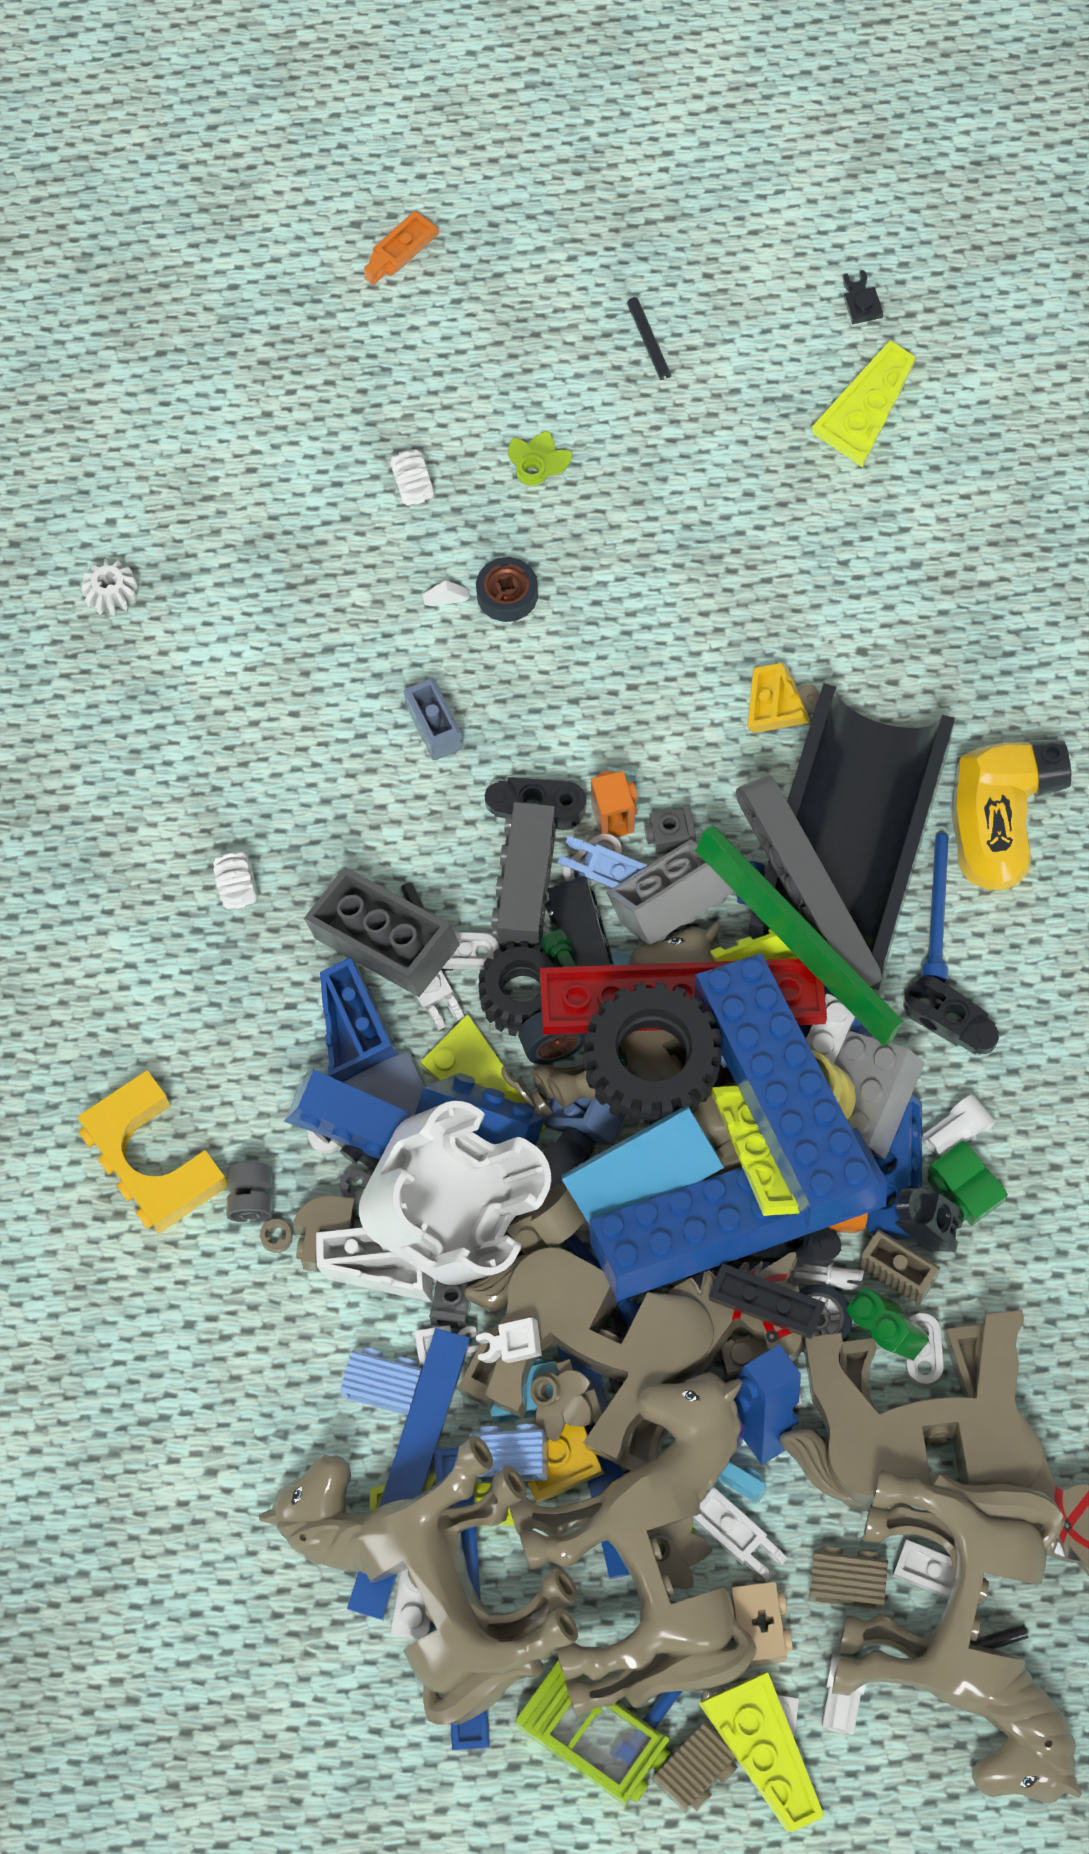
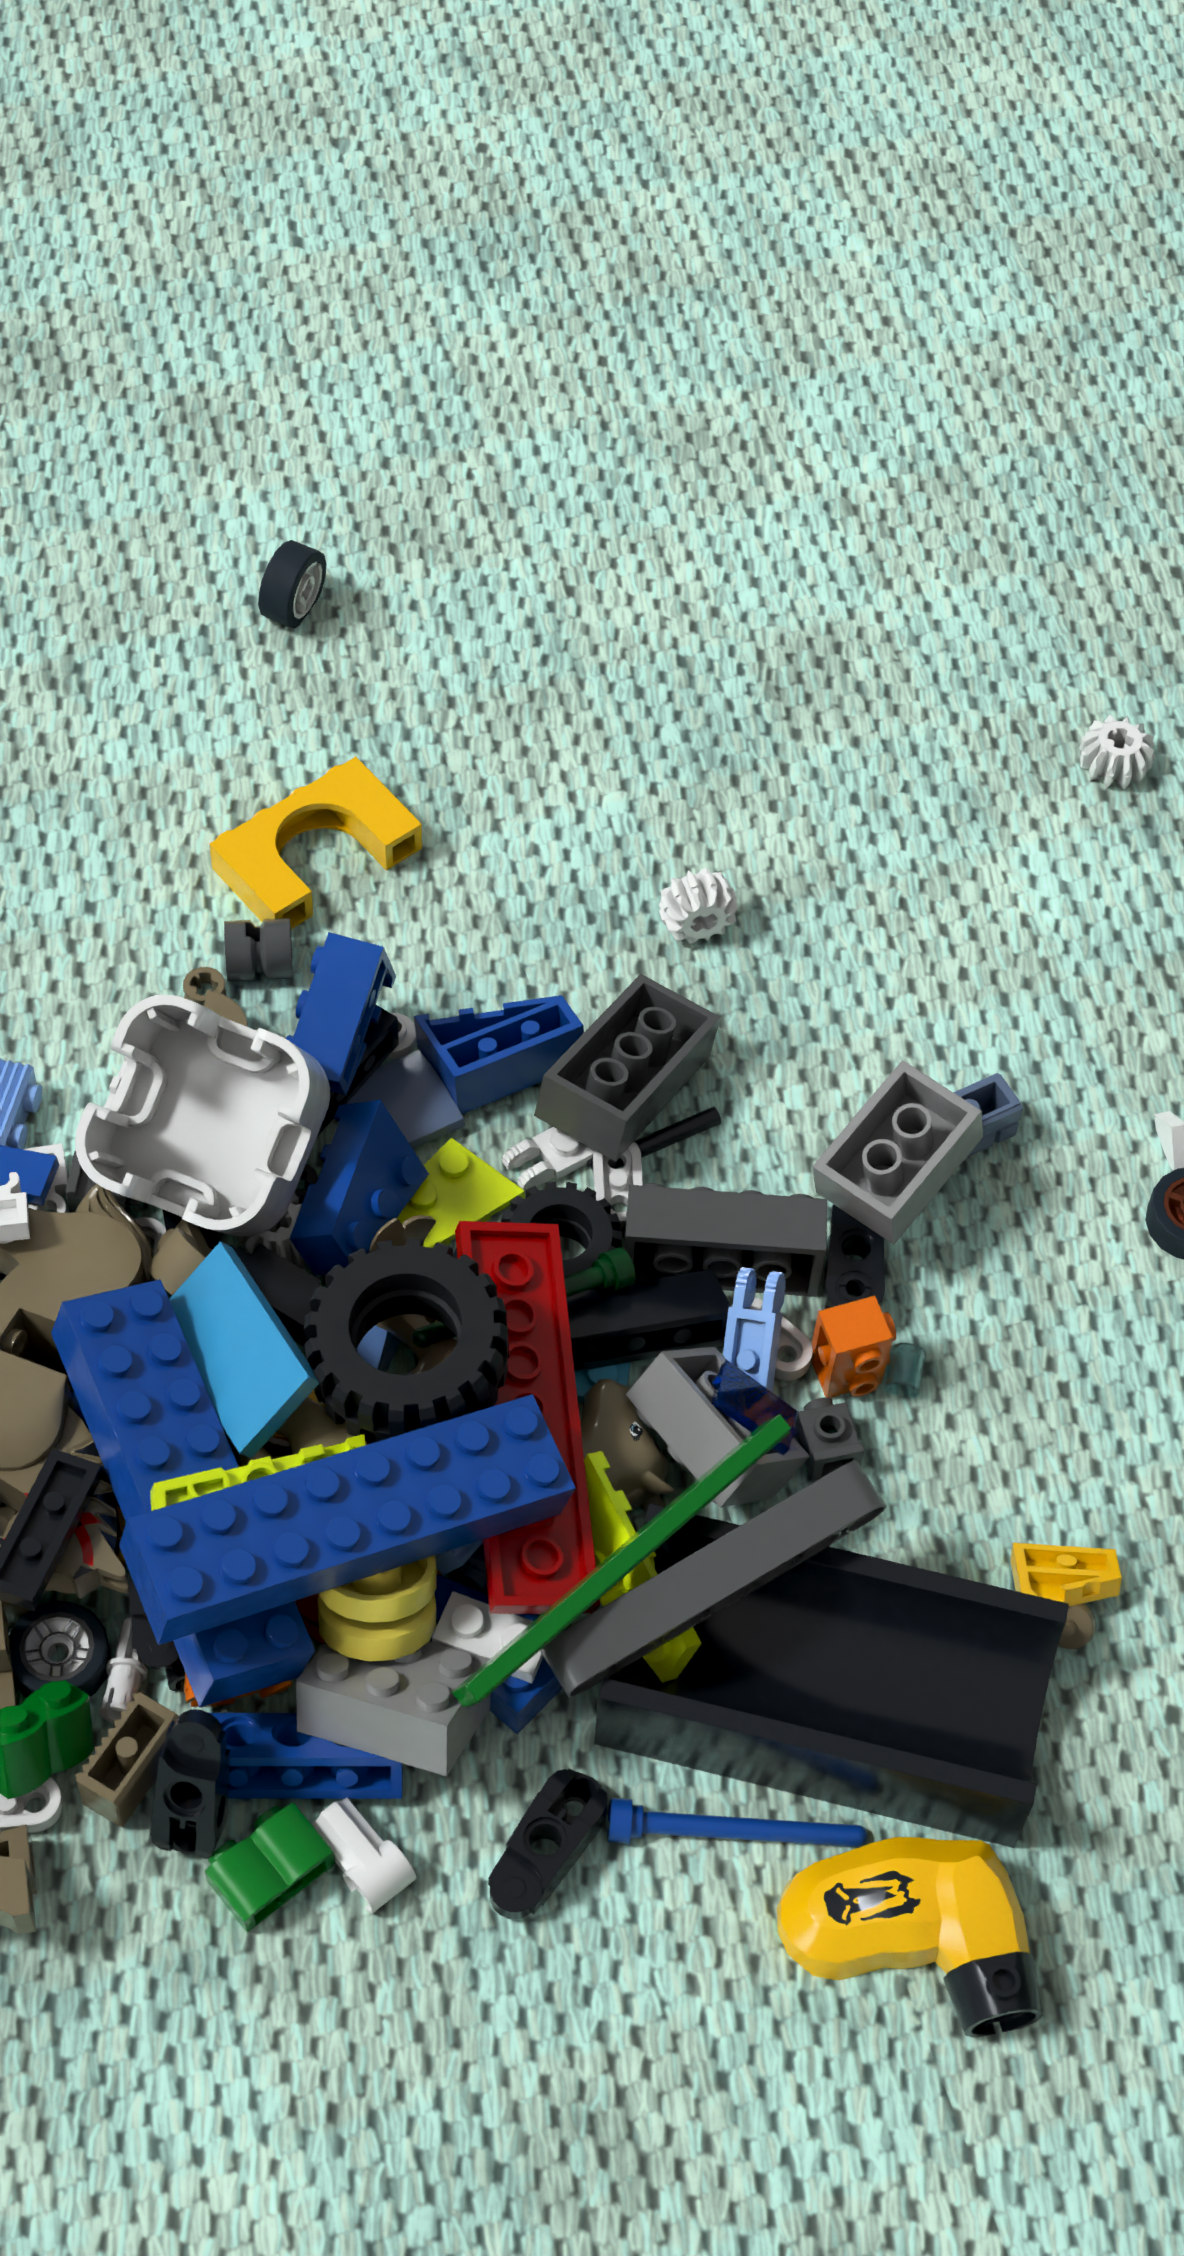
camera: 80 degrees right, 10 degrees down
none -> clear blue piece [711,1359,798,1456]
none -> light grey brick [812,1060,983,1244]

